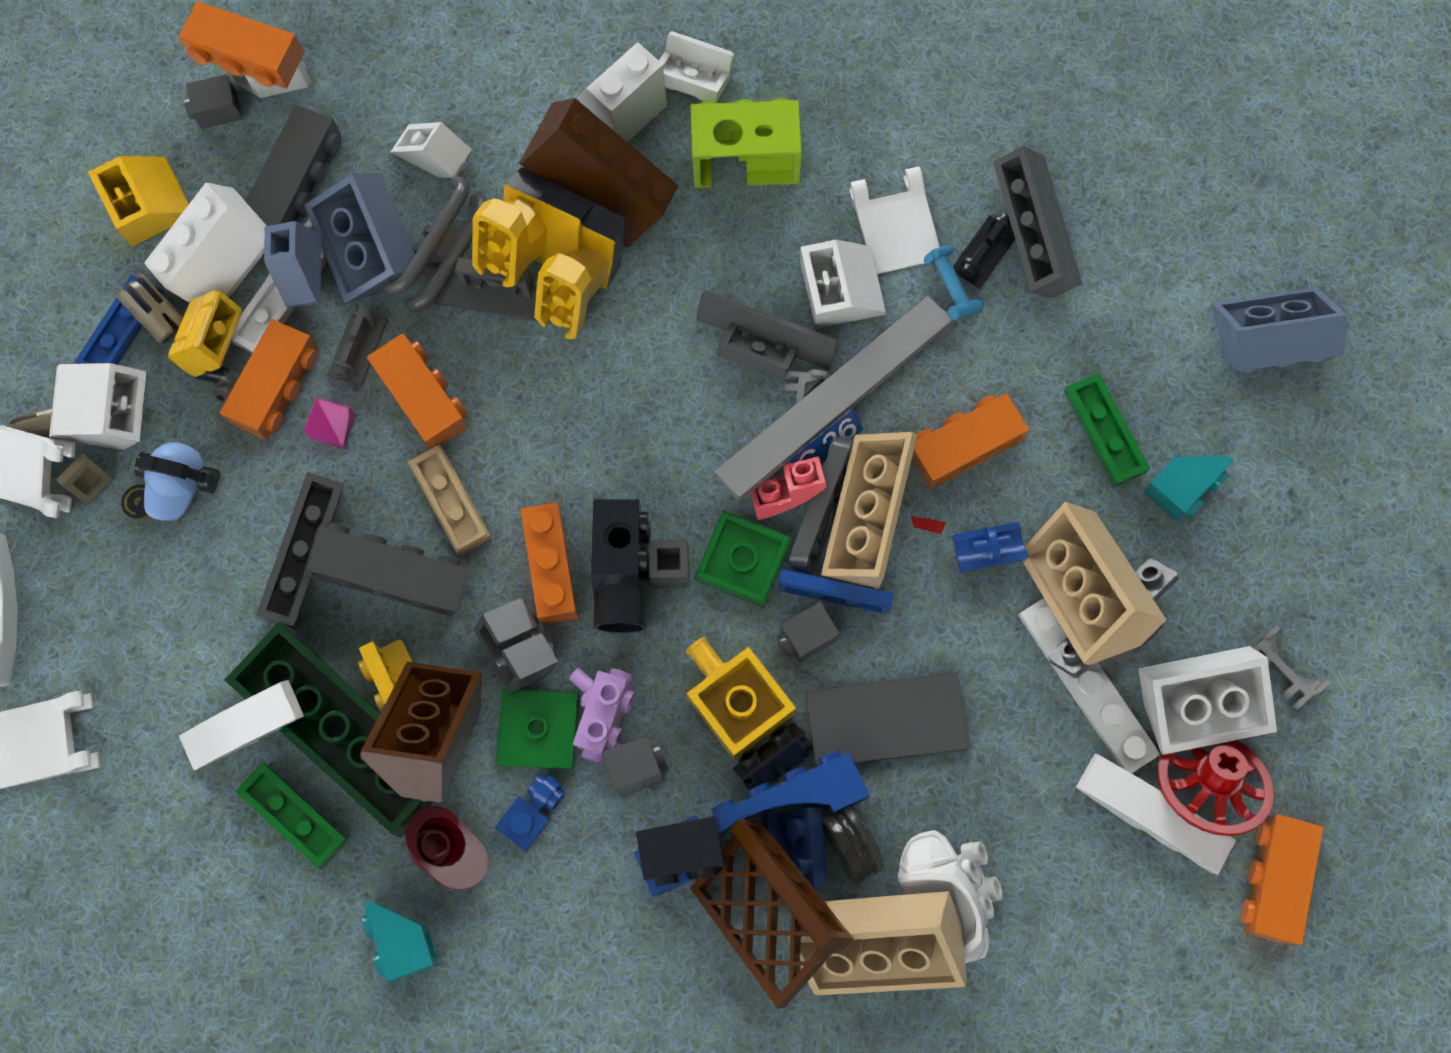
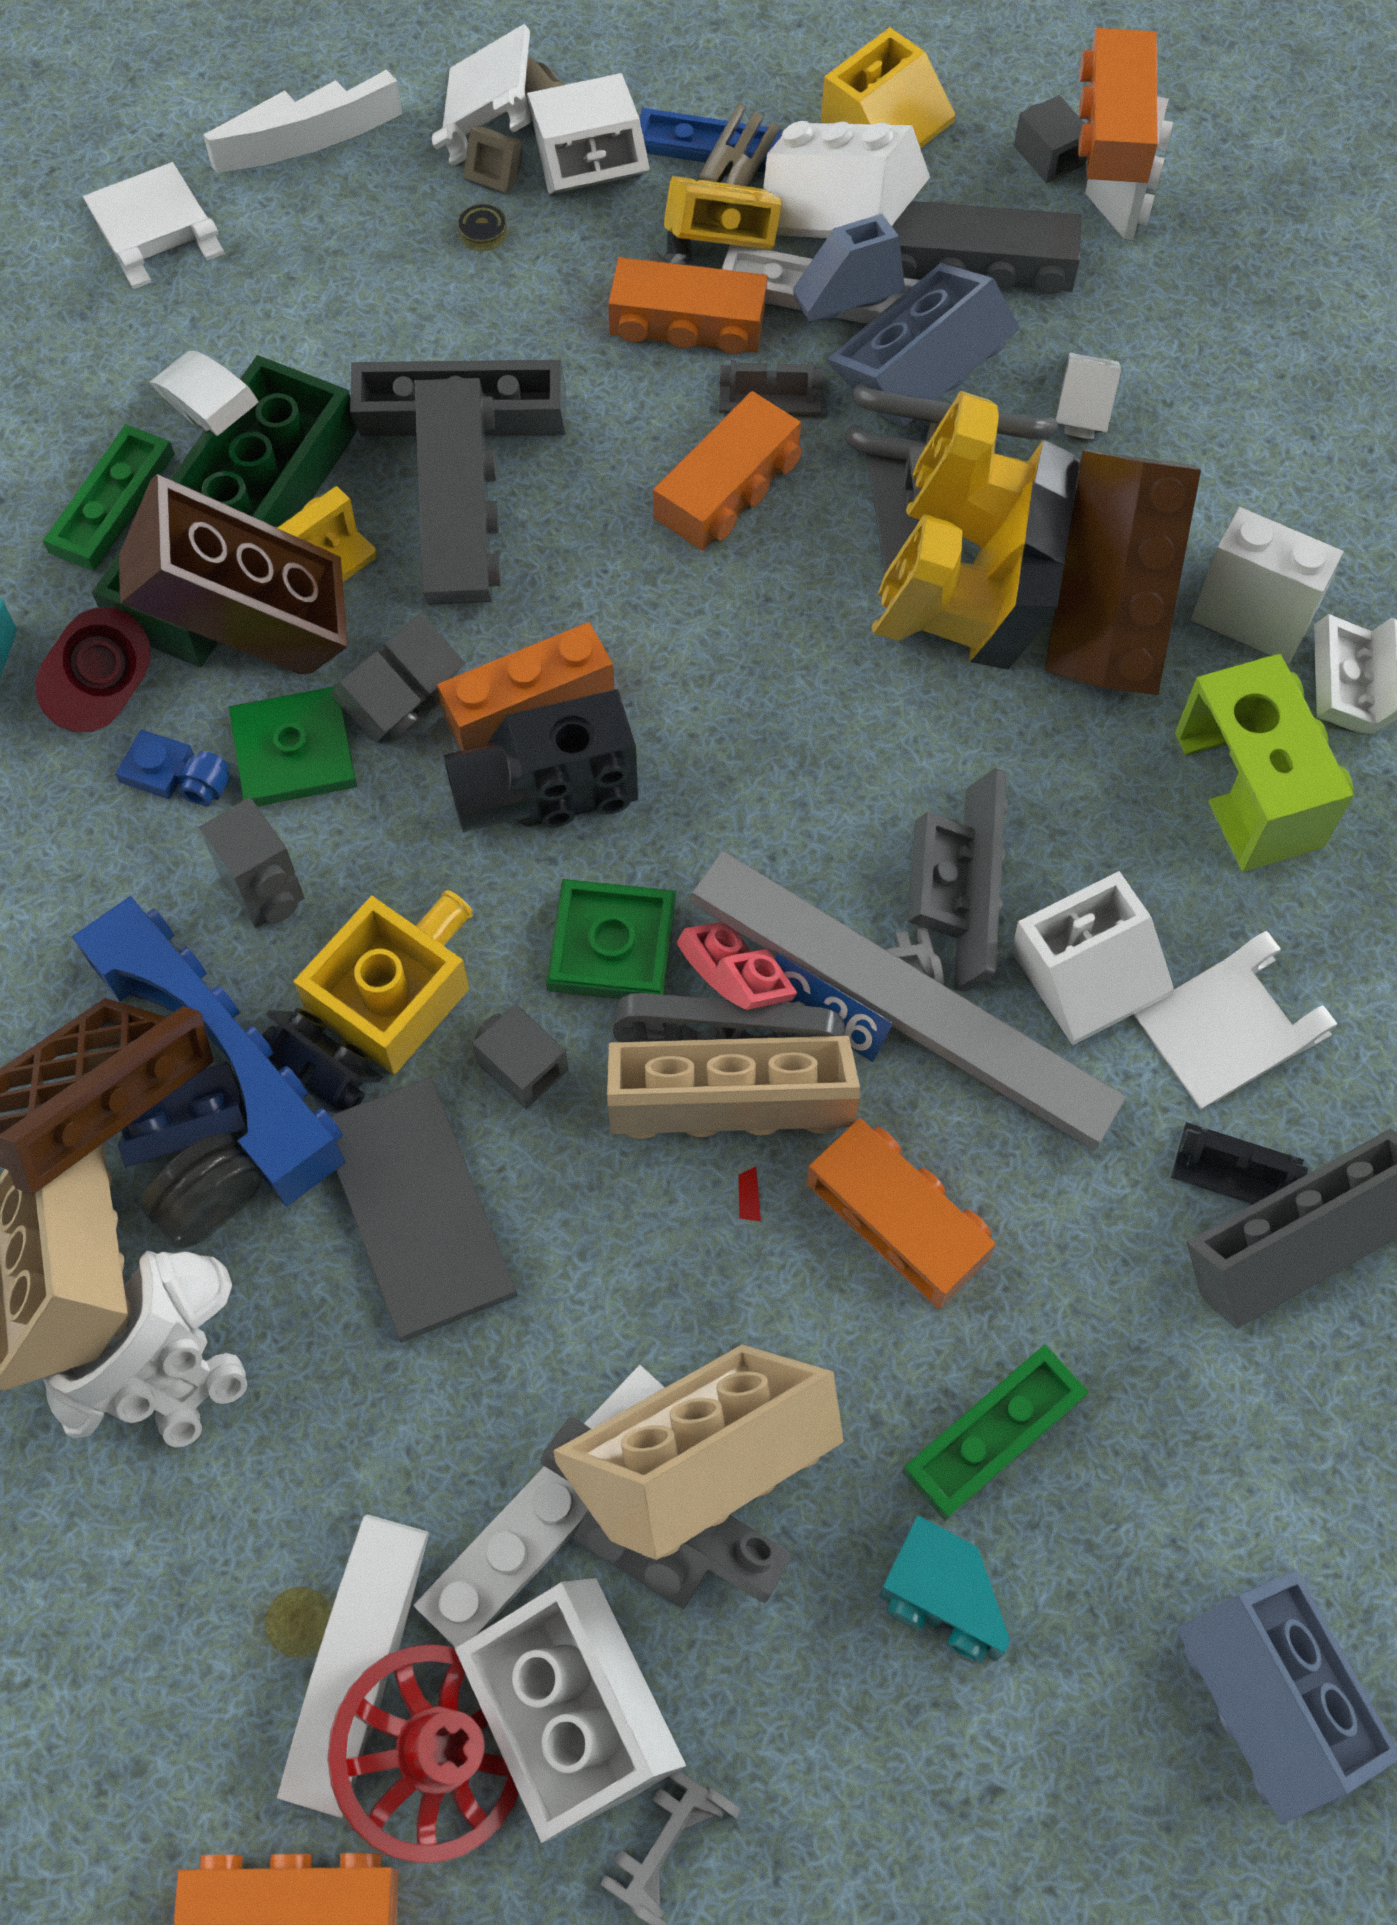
camera: 70 degrees right, 10 degrees down
light blue cap [134,442,220,521] -> none
dark pink slope [304,398,356,449] -> none
tan tile [407,444,492,557] -> none
lavender brick [569,668,635,764] -> none
black brick [636,816,727,887] -> none
dark grey brick [649,540,690,588] -> none
blue tile [778,569,894,614] -> none
dark azure piece [924,245,983,320] -> none
blue hips [952,522,1028,574] -> none
none -> clear yellow tile [265,1587,332,1658]

